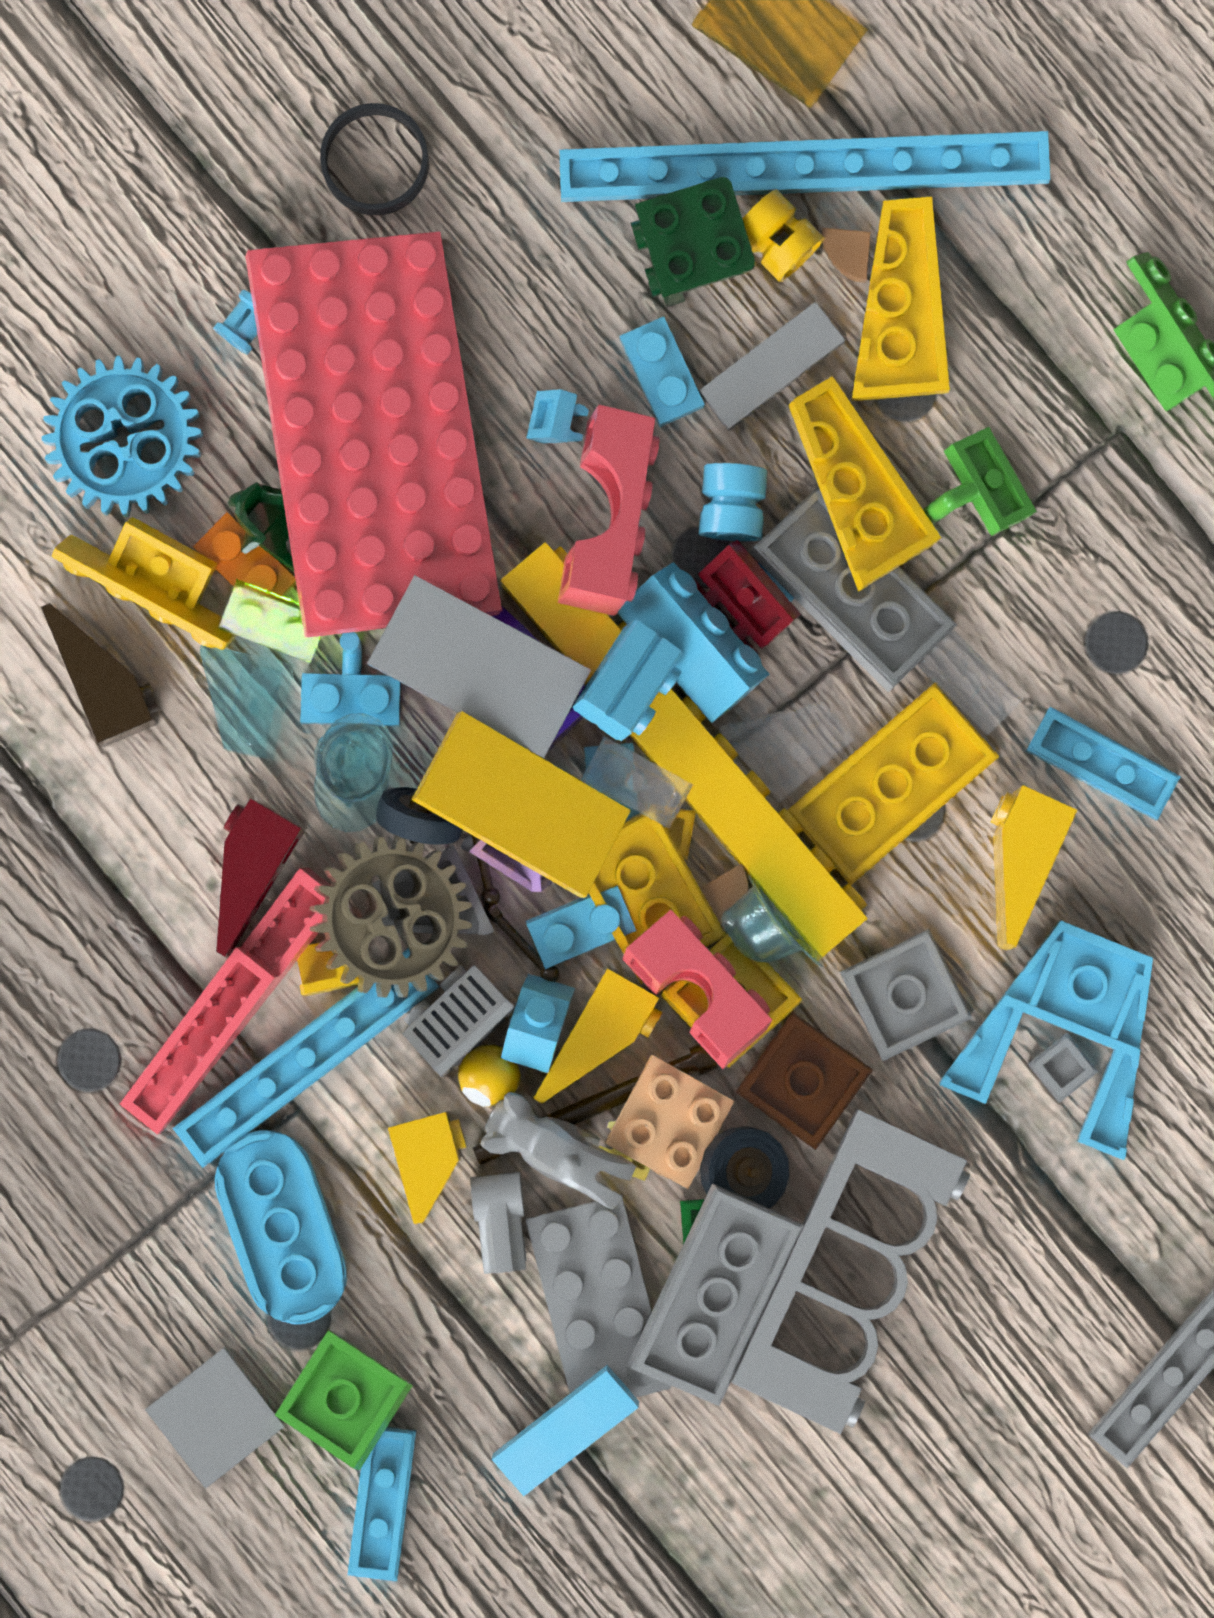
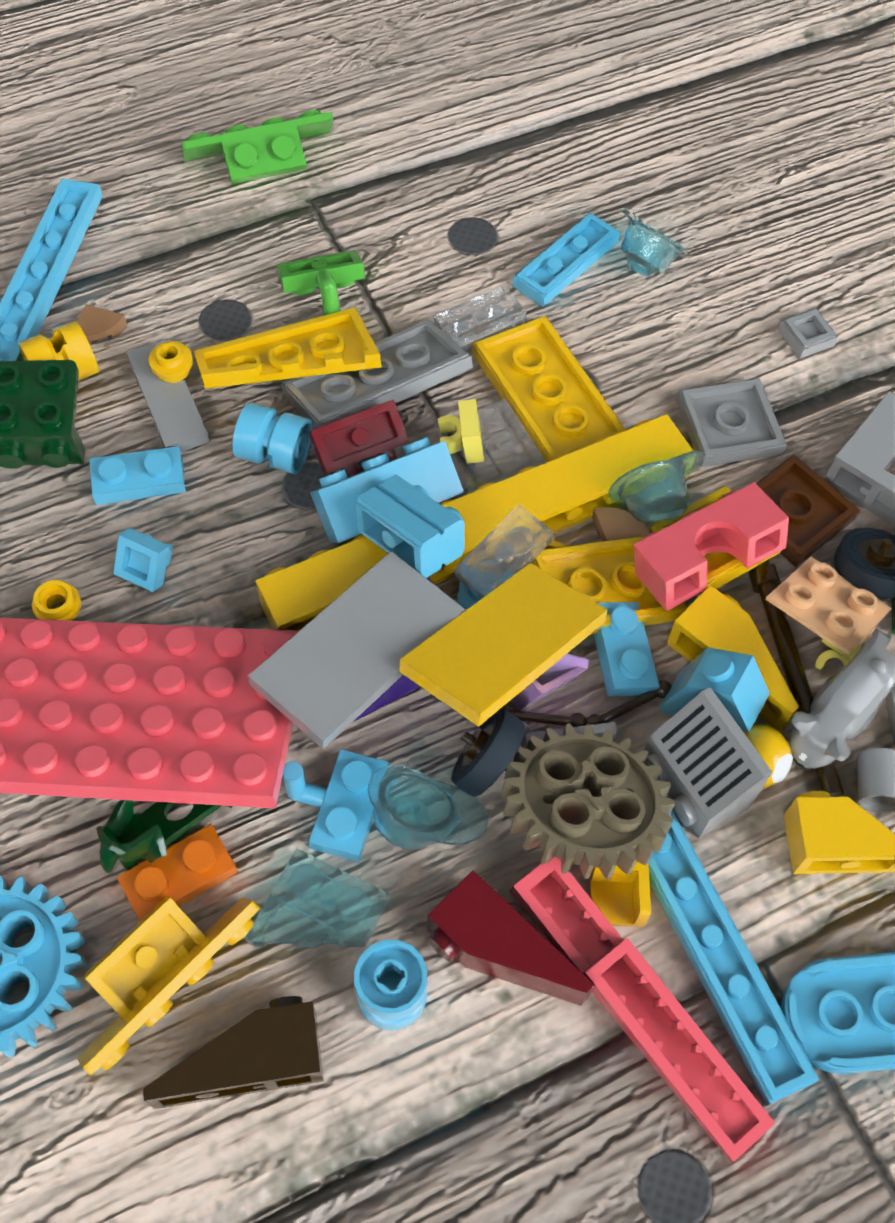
camera: 80 degrees left, 25 degrees down
clear neon green plate [218,579,321,663] -> none
coral arch [558,405,660,616] -> none
yellow wing [851,197,950,401] -> none
medium azure wing [939,920,1153,1160] -> none
yellow slope [990,785,1077,951] -> none
none -> yellow plate [32,580,82,621]
none -> yellow plate [148,341,193,383]
none -> medium azure wheel [354,940,427,1030]
none -> light yellow tile [438,399,484,464]
none -> clear light blue piece [620,207,688,276]

